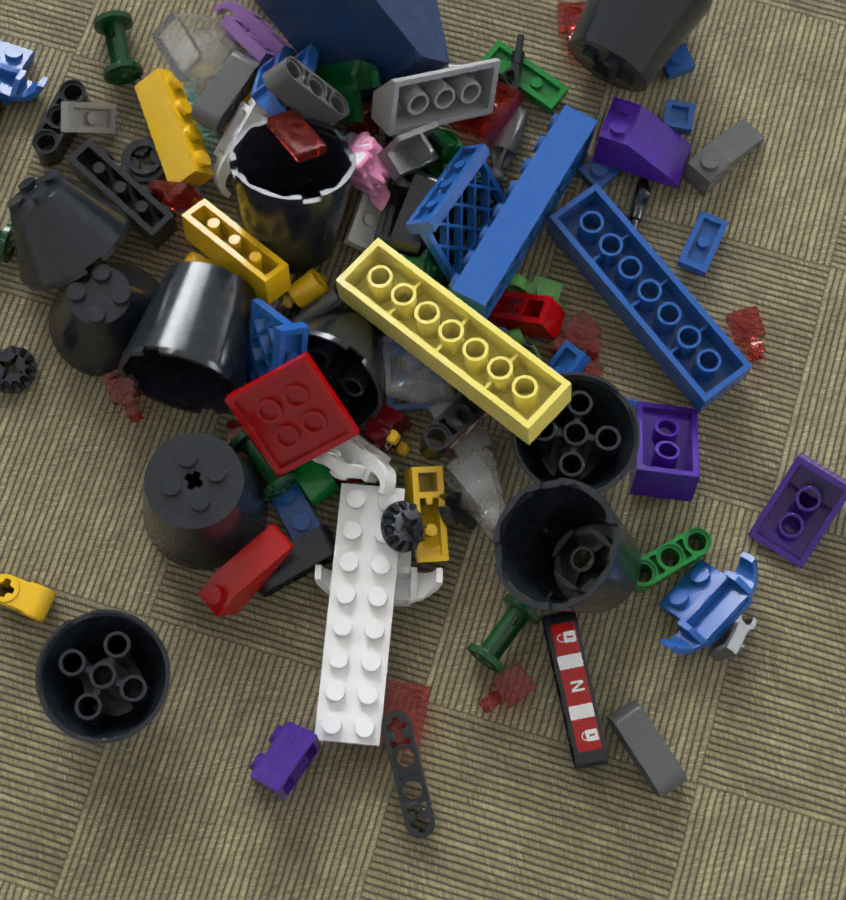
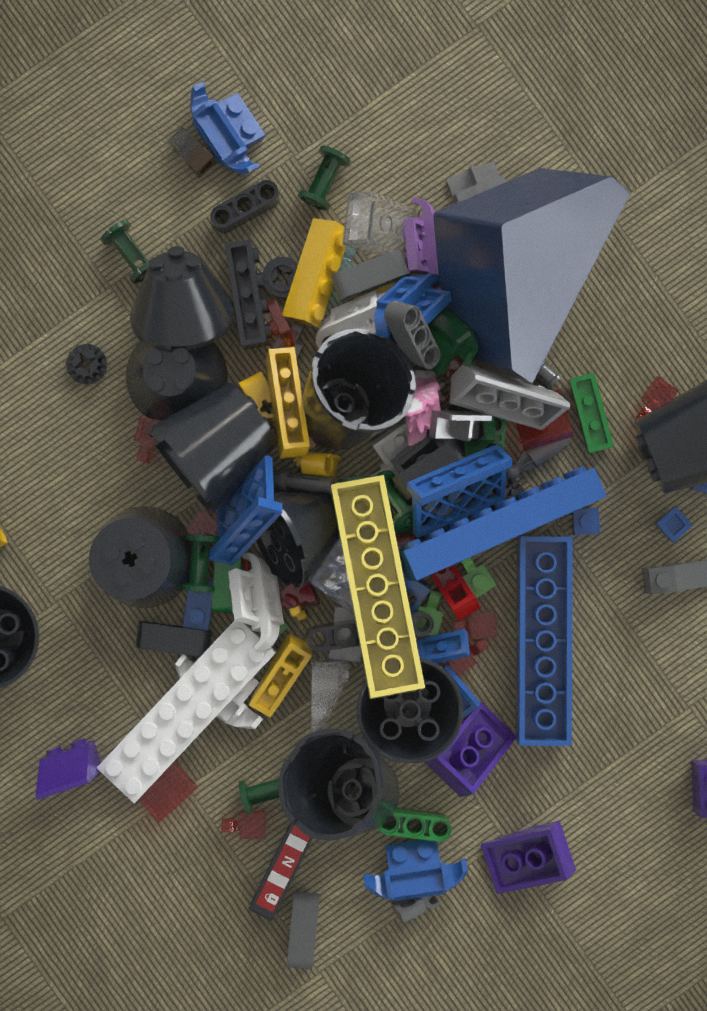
camera: 40 degrees right, 15 degrees up
light grey plate [61,101,116,134] -> none
red slope [198,524,294,617] -> none
red plate [224,351,360,477] -> none
clear red plate [267,109,326,163] -> none
black gear [380,500,427,552] -> none
black beam [382,710,435,838] -> none
black bar [438,492,477,530] -> none
black hand [502,34,525,101] -> none
dark purple slope [592,97,692,189] -> none
black hand [628,177,651,229] -> none
blue plate [676,210,729,277] -> none
clear red plate [726,306,766,362] -> none

